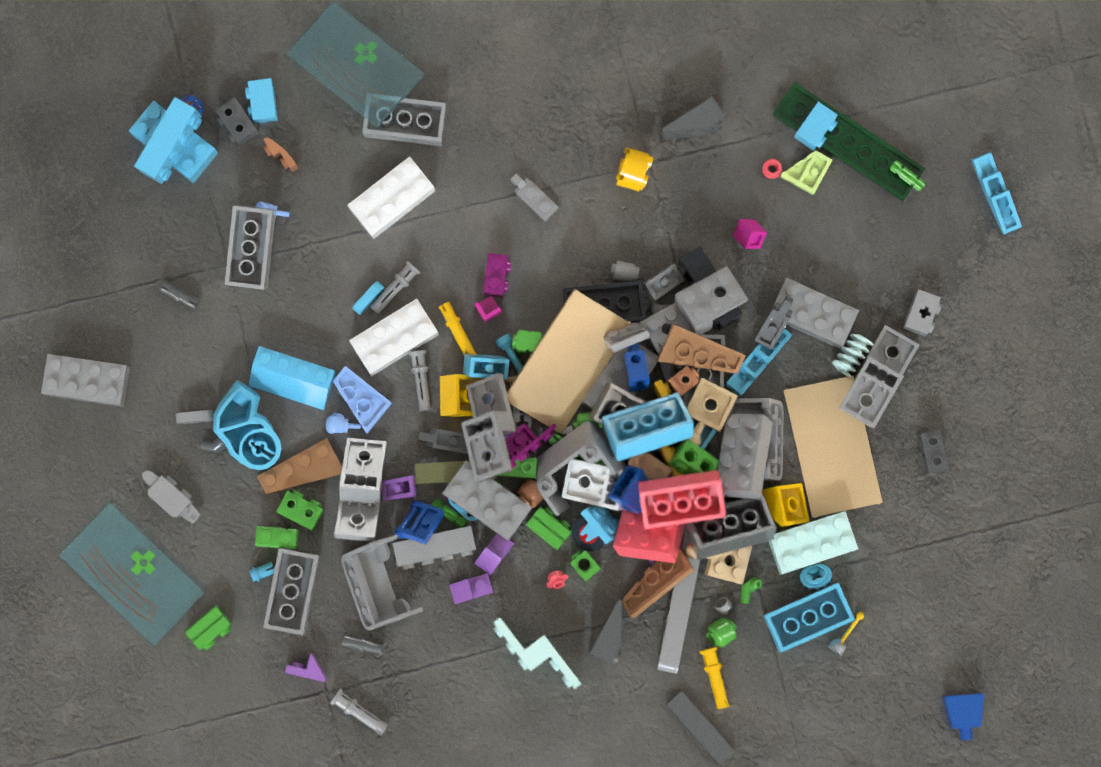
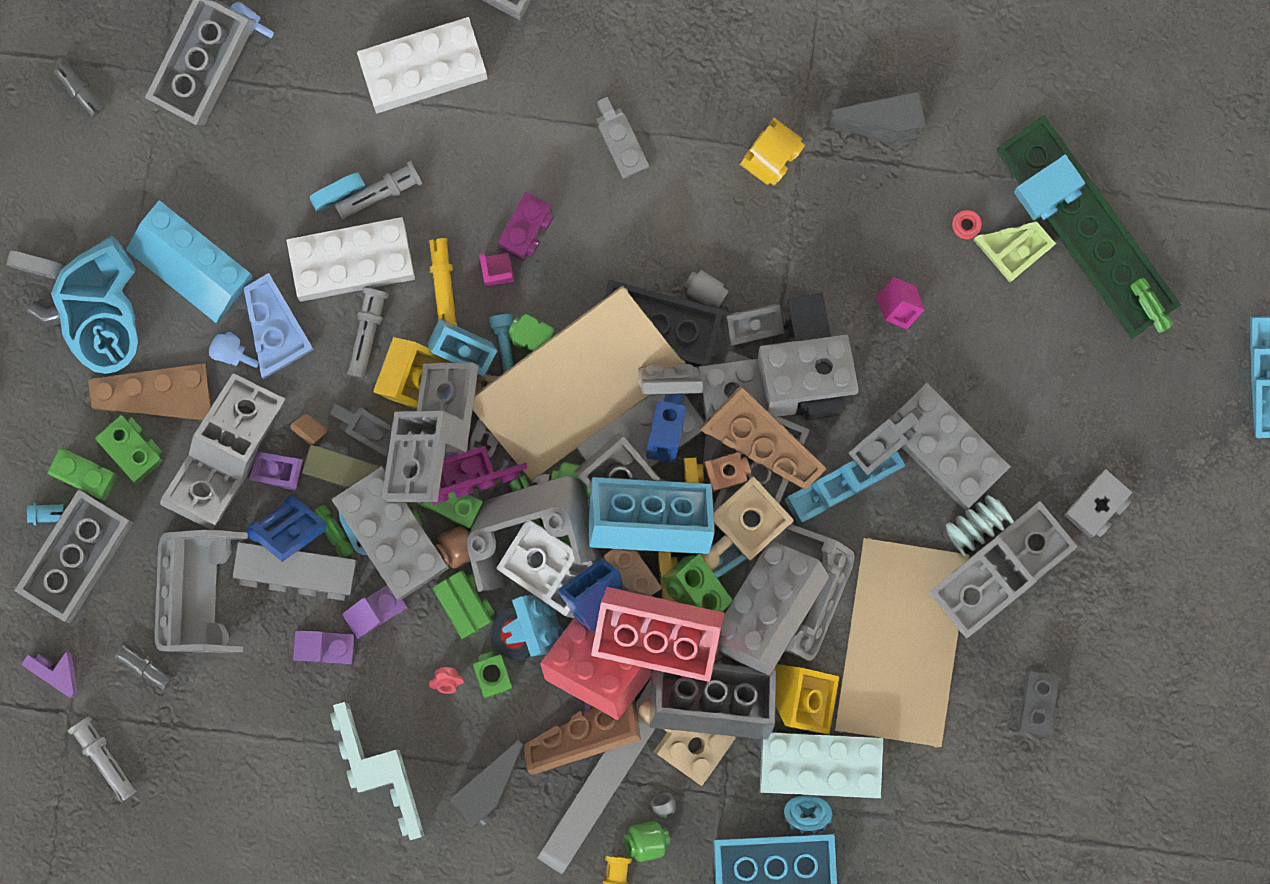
camera: 20 degrees right, 0 degrees up
bright green arm [740,577,762,604] -> none
none -> medium nougat slope [290,414,328,446]

